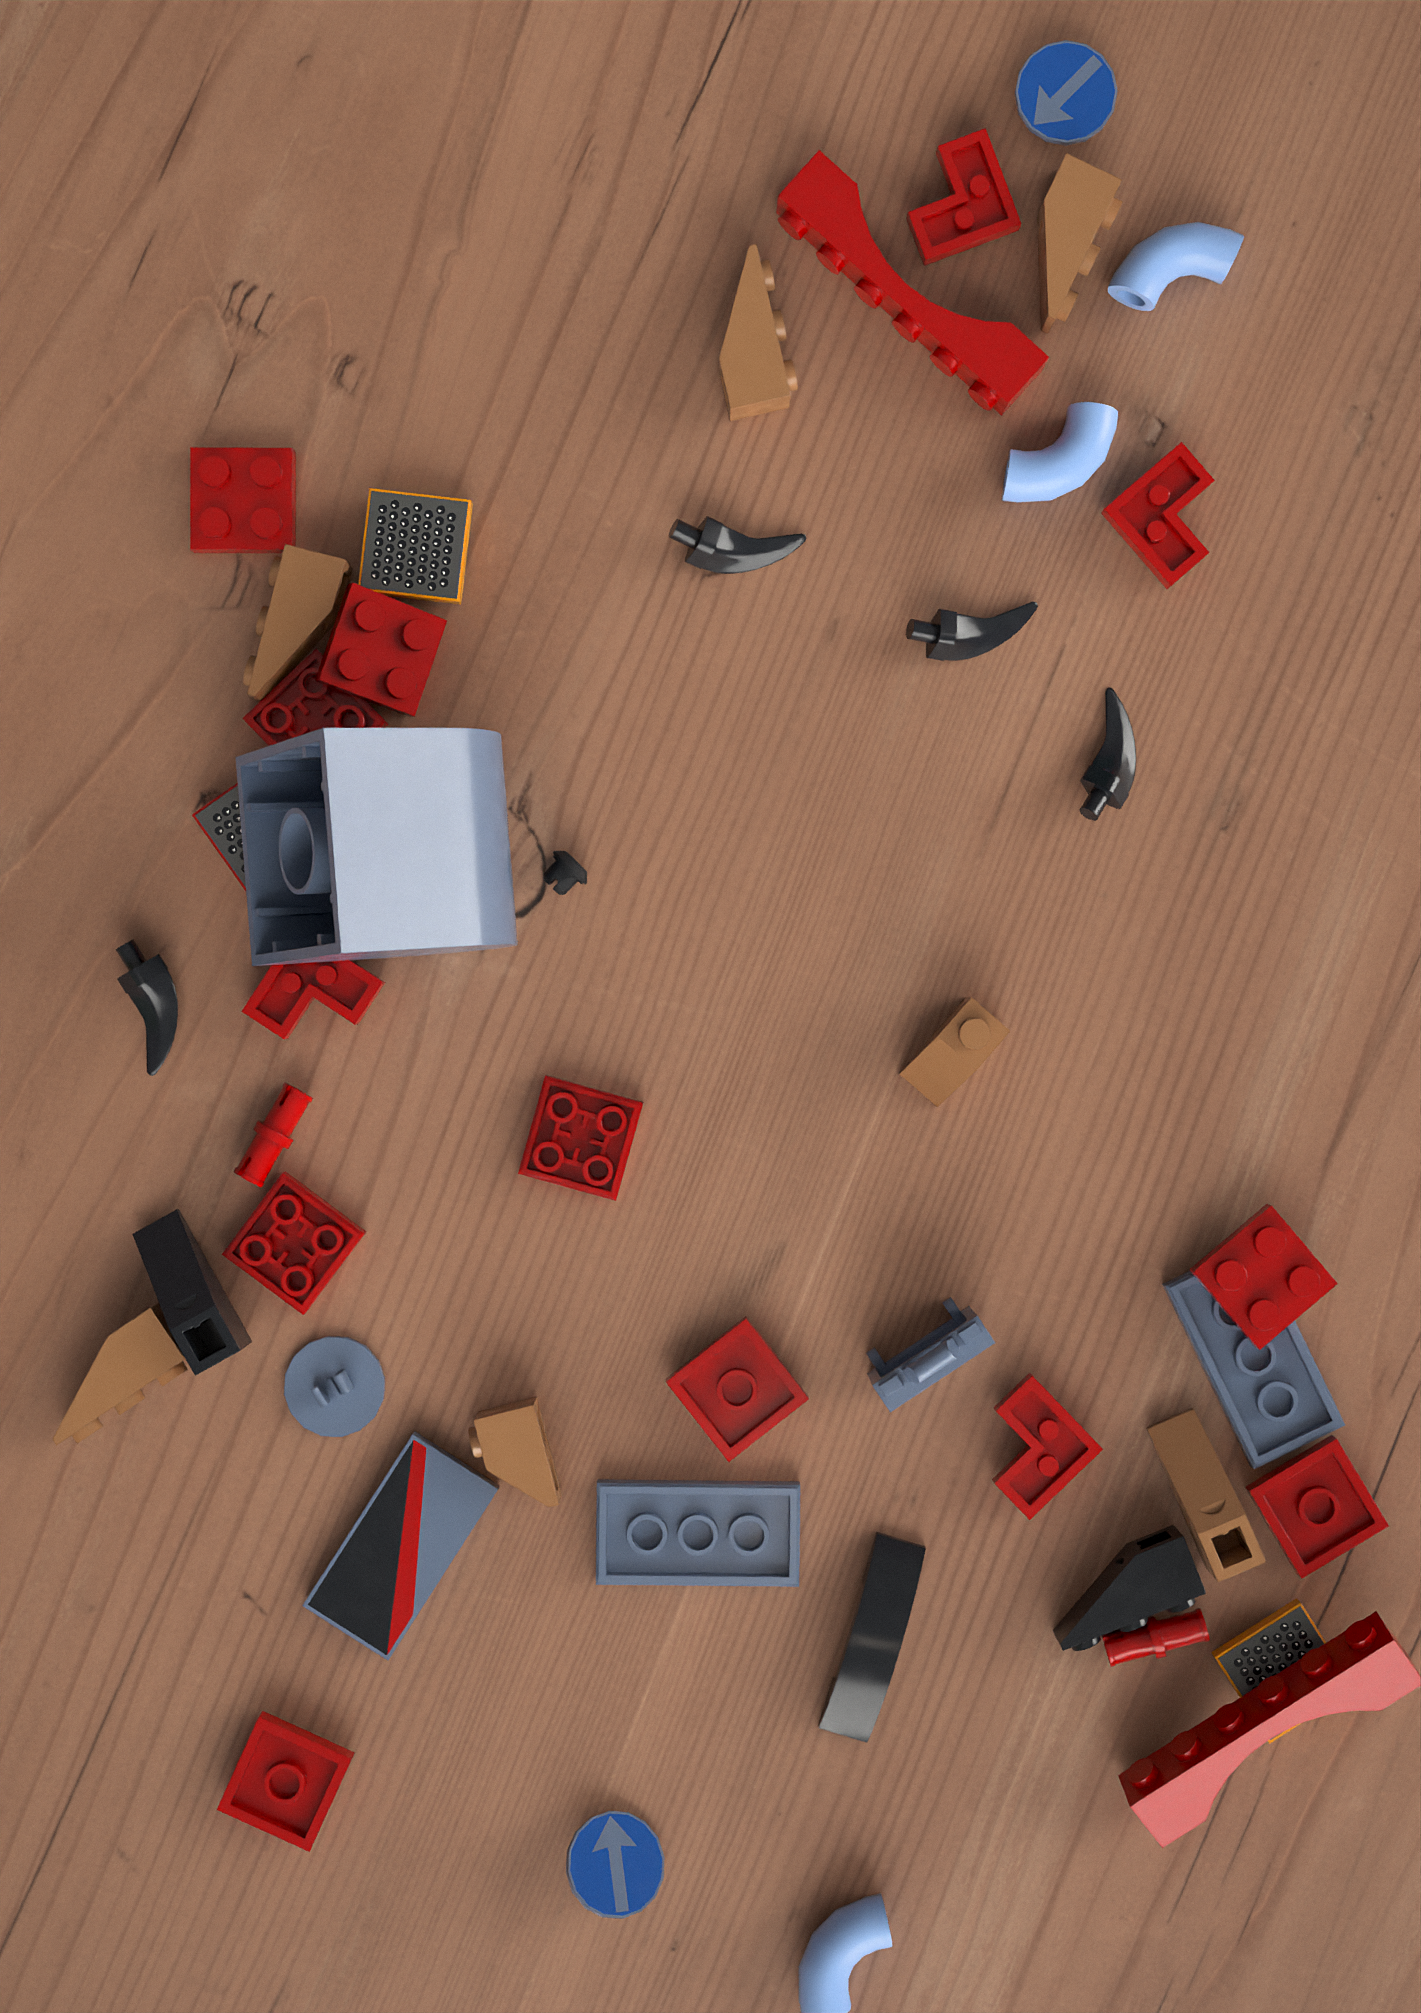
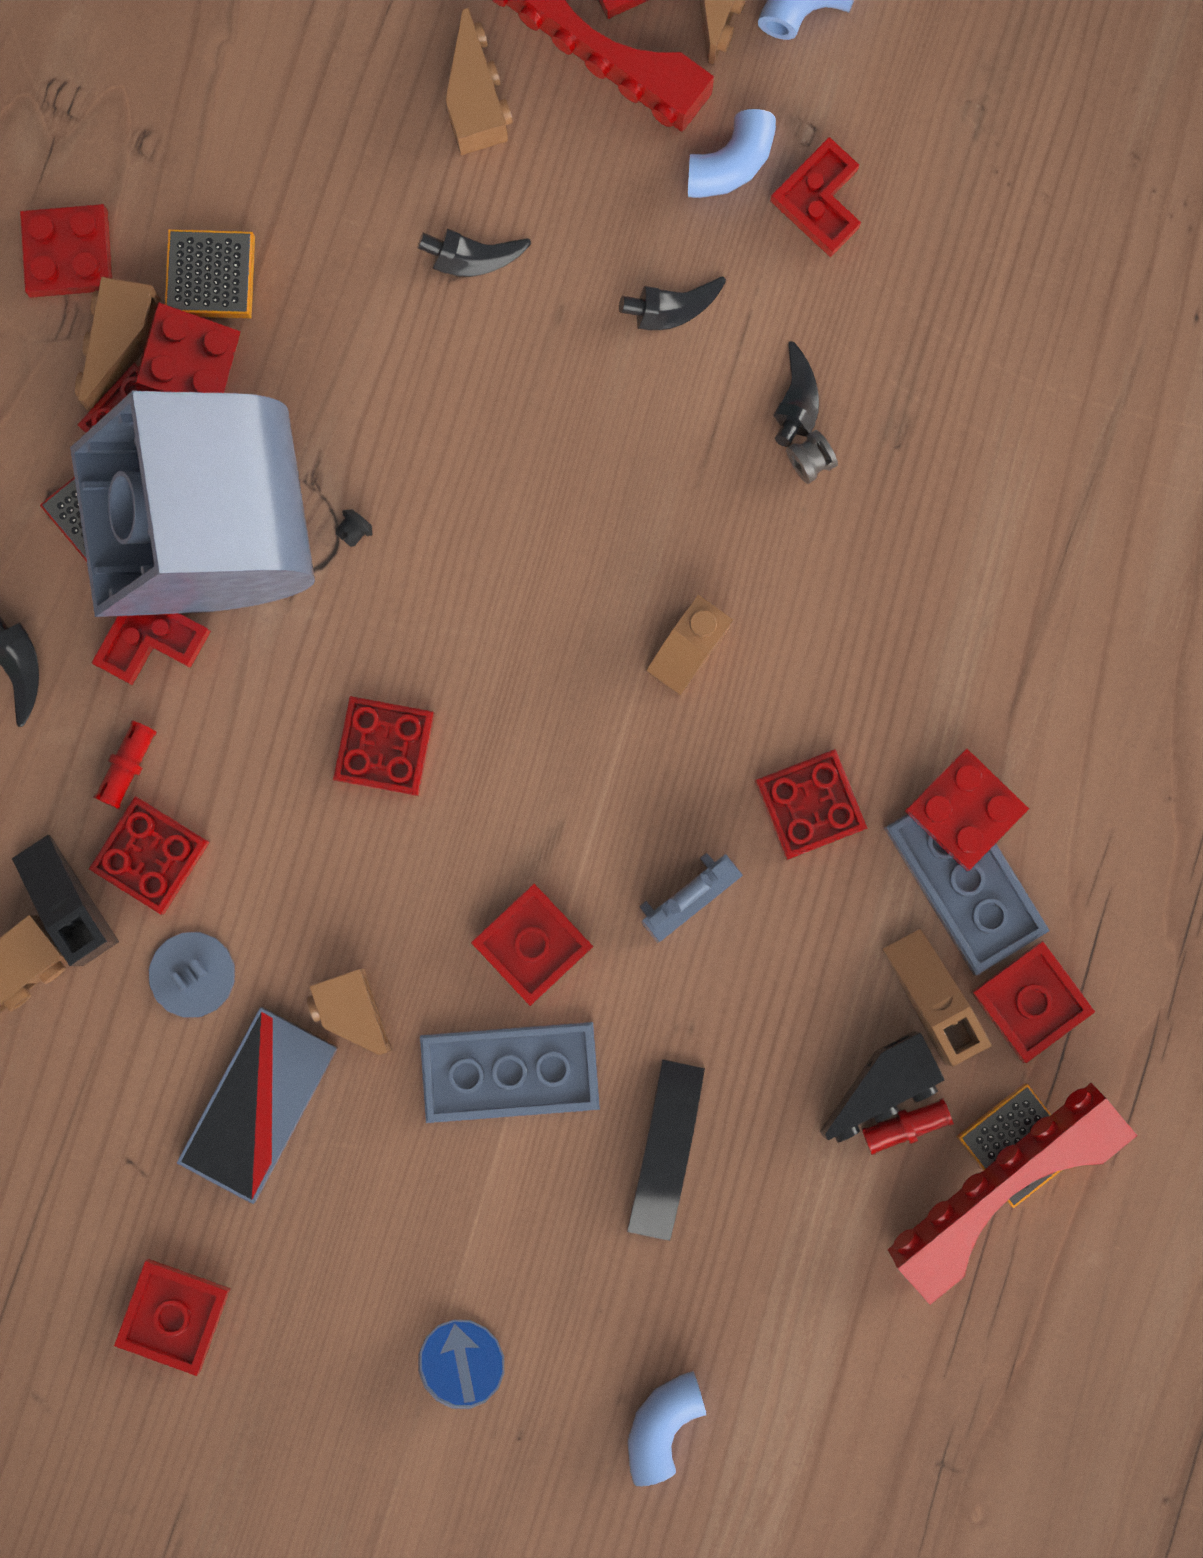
camera: 10 degrees left, 5 degrees down
red plate [992,1373,1103,1520] -> none
none -> red tile [755,749,868,860]
none -> flat silver wheel [786,430,838,484]

